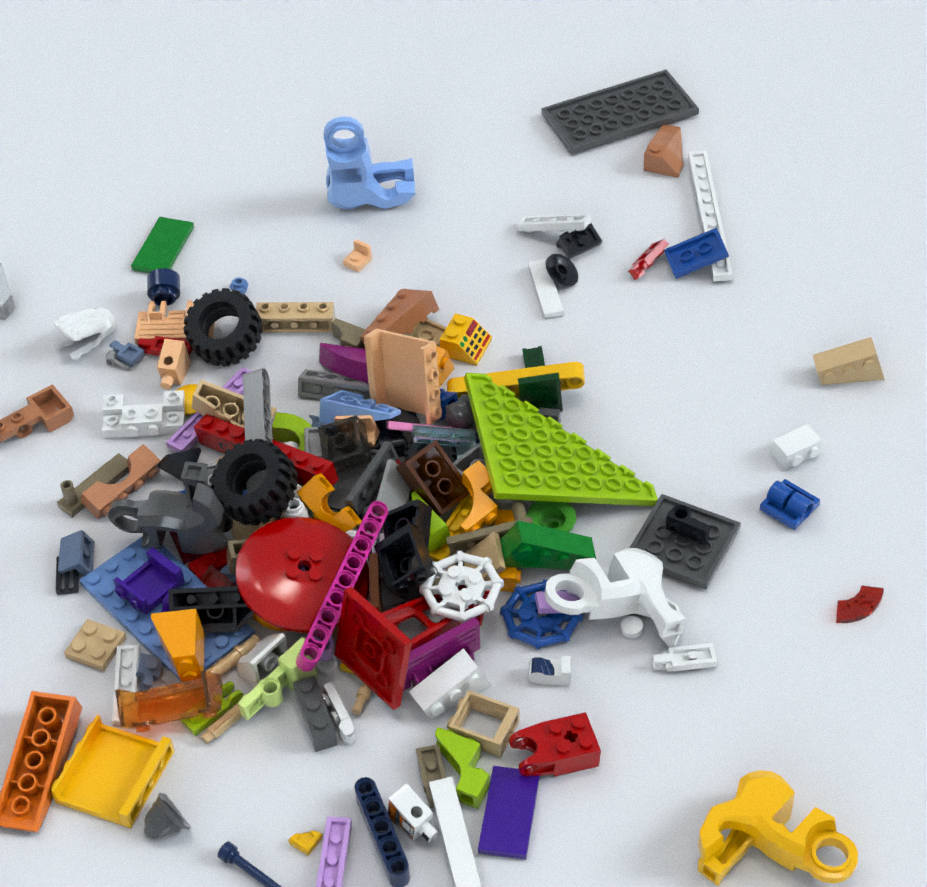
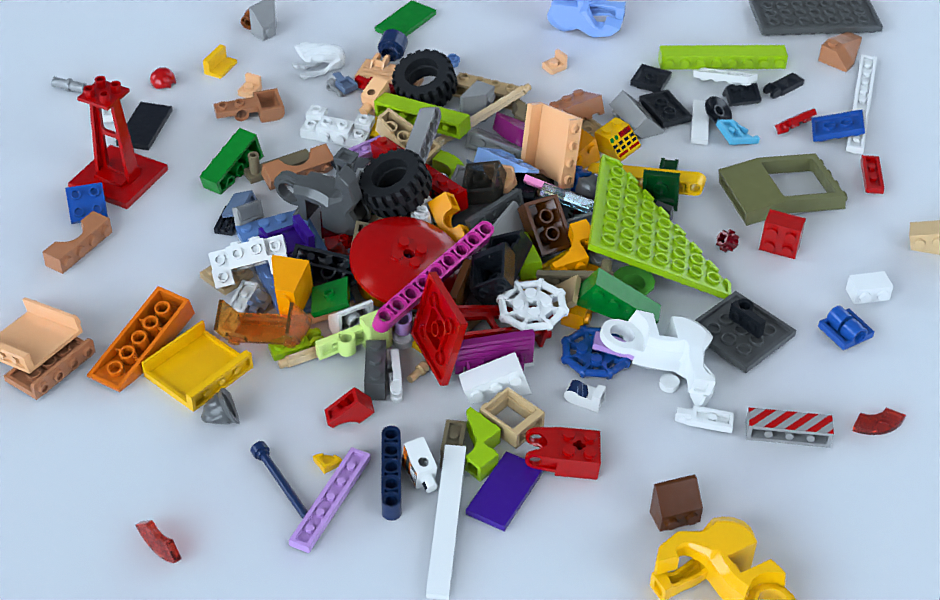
camera: 15 degrees right, 5 degrees down
none -> green wedge [199,128,264,195]
none -> white bracket [208,234,288,290]
none -> light grey tile [232,200,264,226]
none -> light nougat bracket [238,72,262,98]
none -> green plate [311,276,350,318]
none -> red arch [324,387,374,428]
none -> lime brick [374,92,471,139]
none -> tan piece [434,83,532,147]
none -> light grey slope [460,80,495,123]
none -> light grey slope [609,90,665,139]
none -> black plate [630,64,672,93]
none -> black plate [639,89,692,128]
none -> reddish brown slope [650,474,703,532]
none -> lime brick [658,45,788,69]
none -> medium azure wing [716,119,760,145]
none -> dark red gear [716,229,739,252]
none -> olive window [719,153,847,226]
none -> light grey brick [746,407,834,448]
none -> red brick [759,209,806,259]
none -> black hinge [763,72,804,99]
none -> red plate [860,155,885,194]

